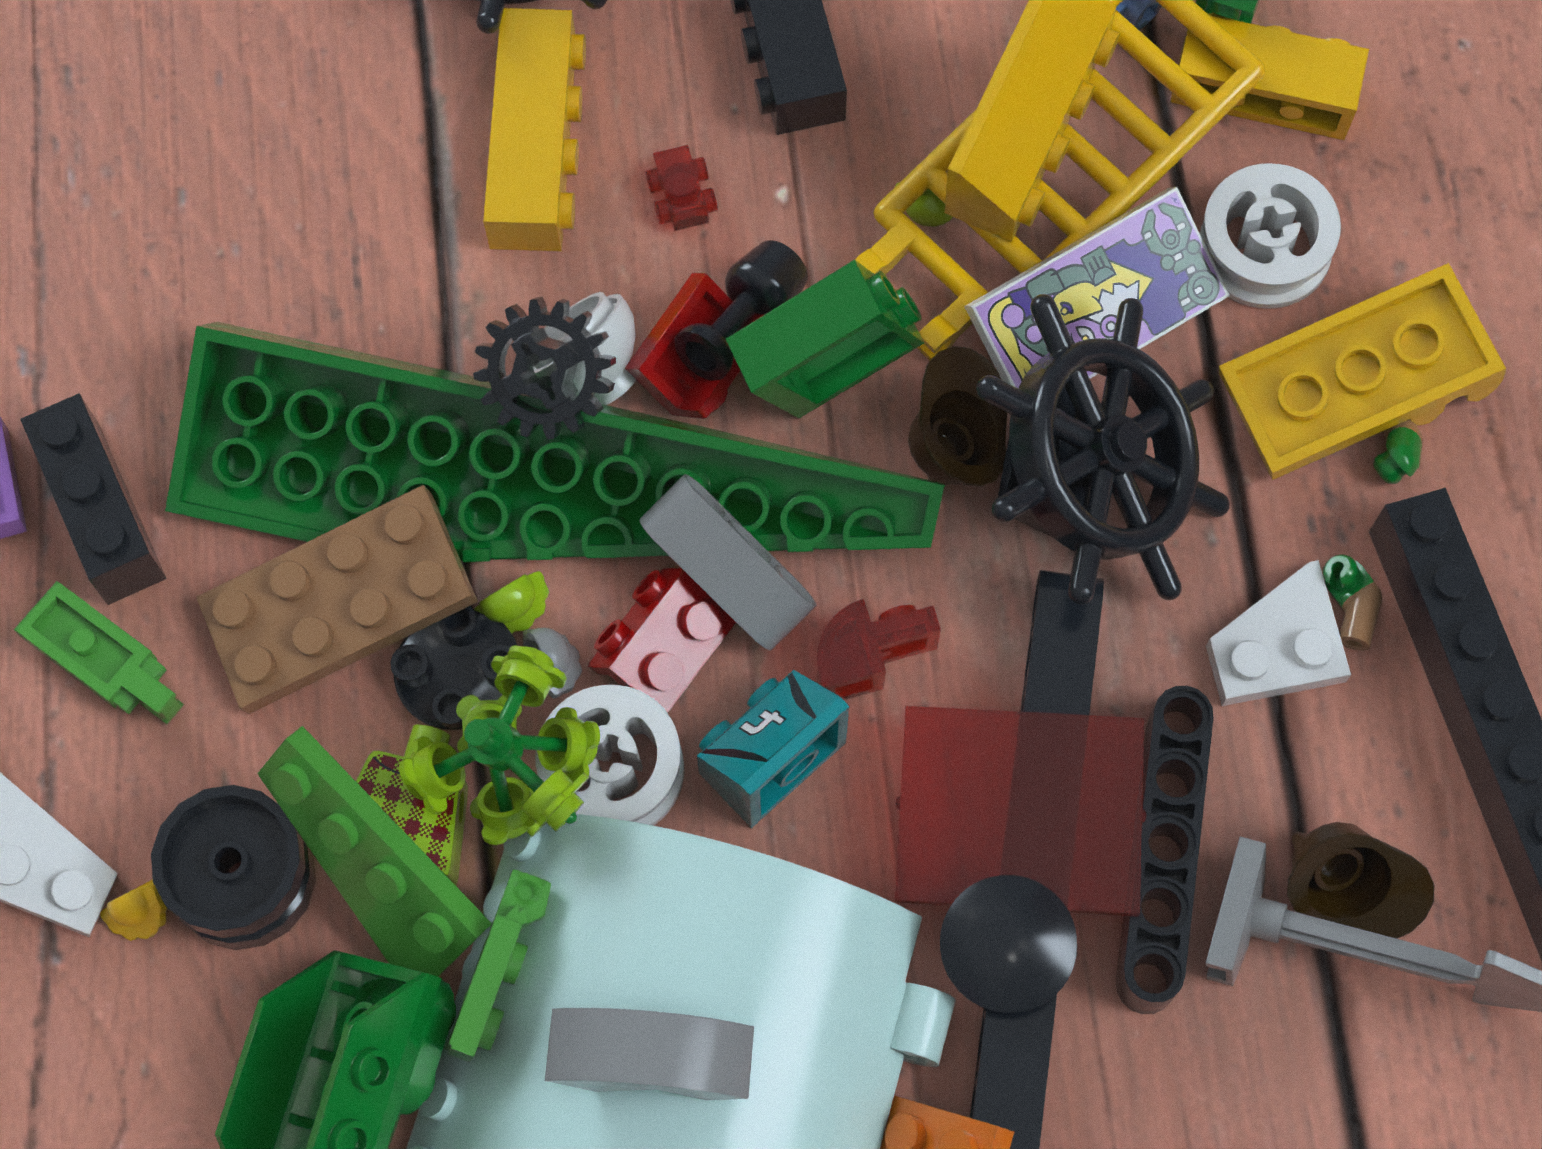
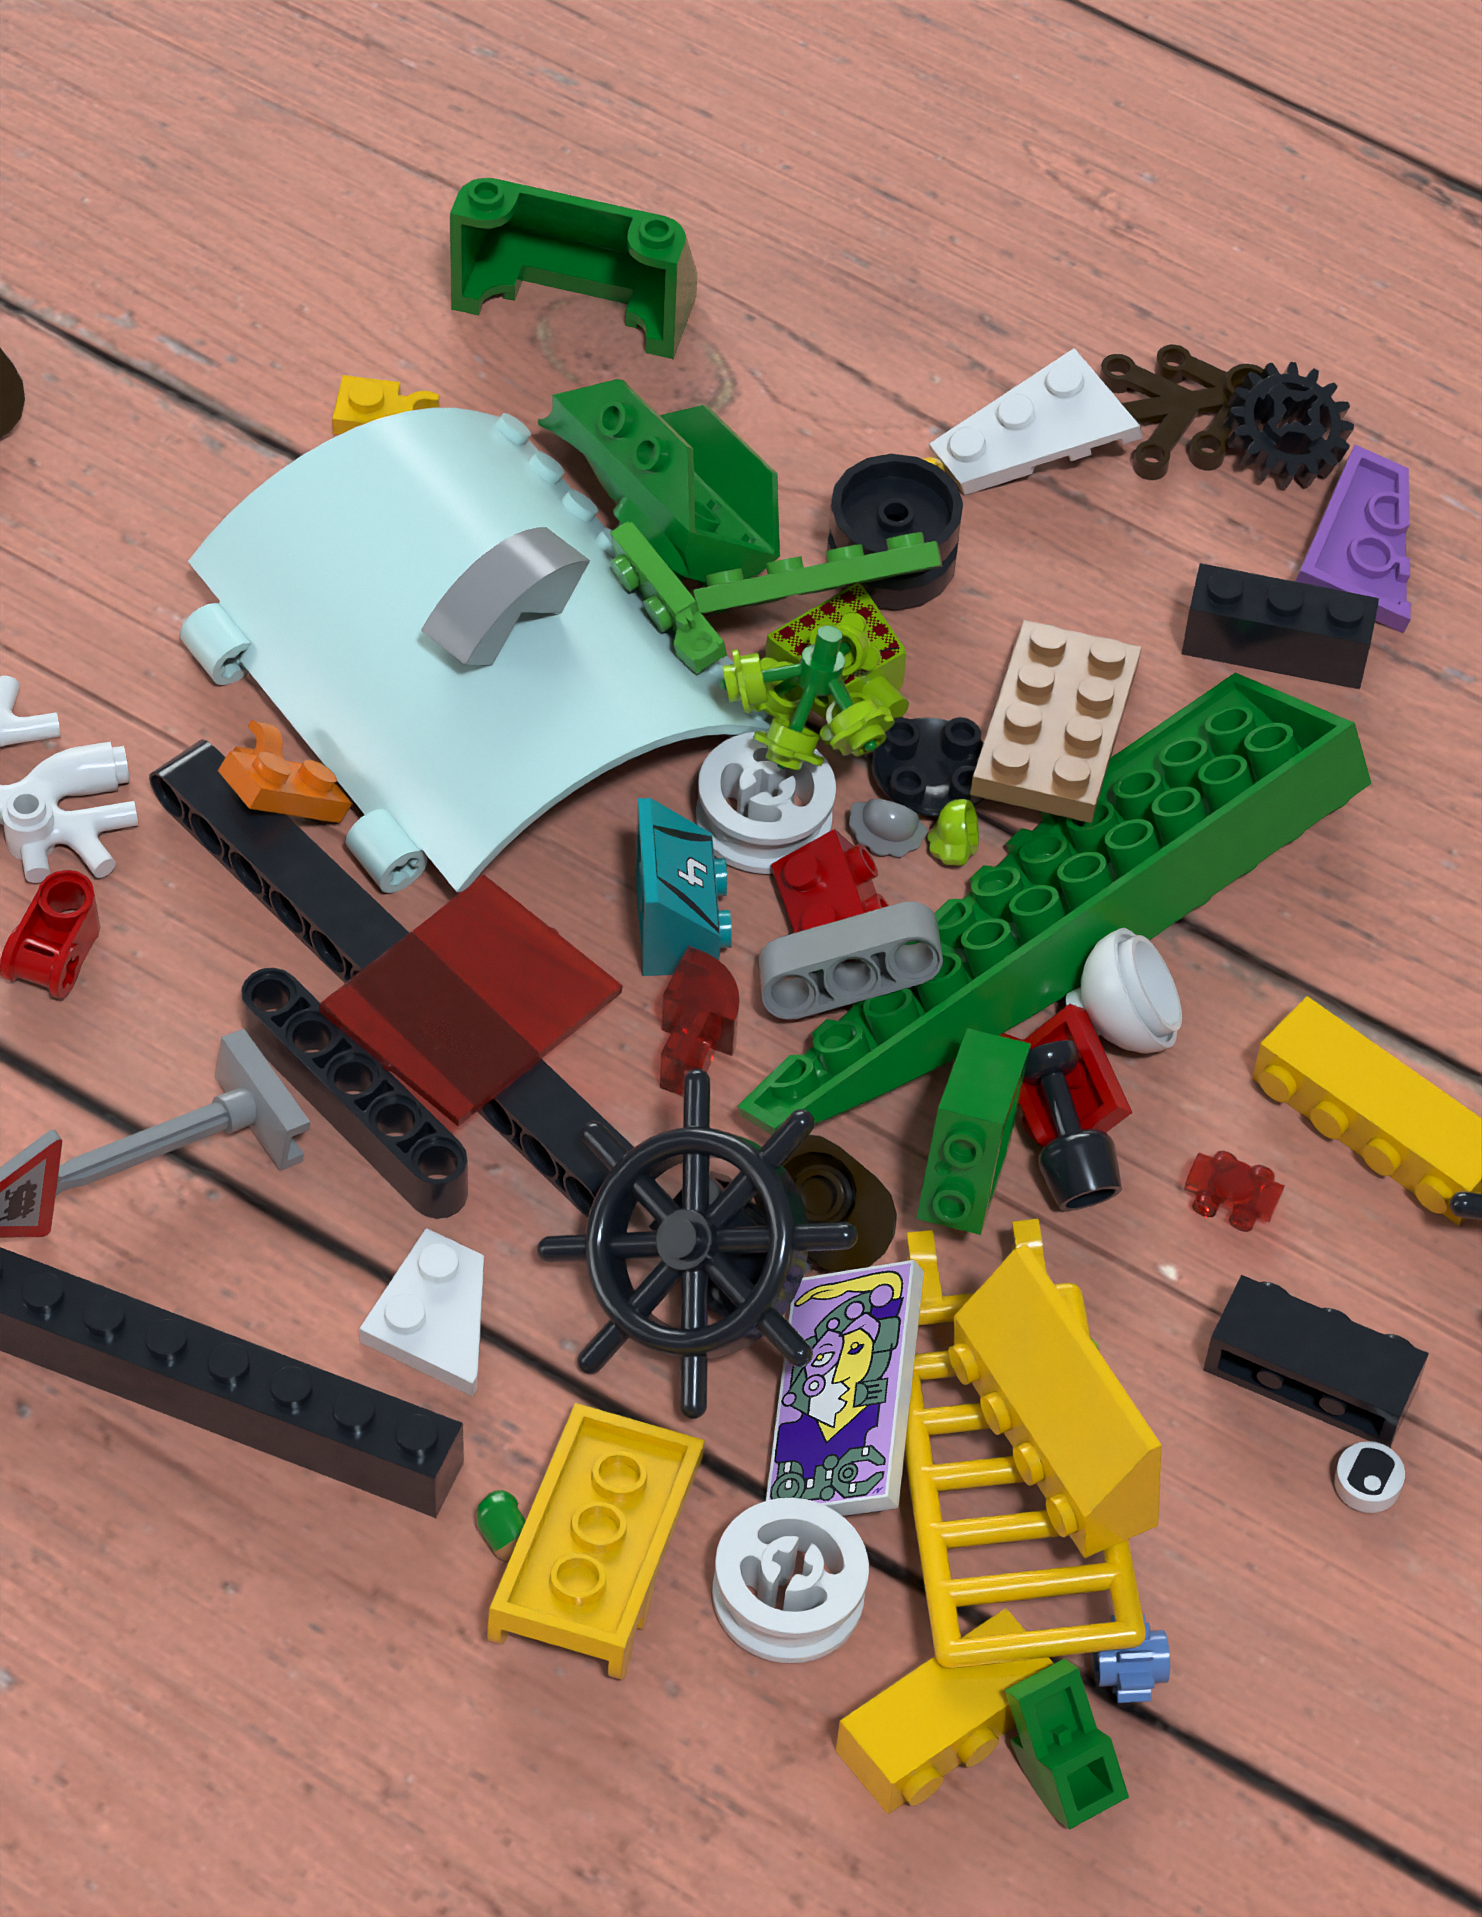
camera: 125 degrees right, 15 degrees down
bright green hinge [14,581,184,724] -> none
black gear [473,297,616,439] -> none
black dish [940,875,1077,1013] -> none
dark brown piece [1287,822,1434,939] -> none
arm [1323,554,1382,651] -> none

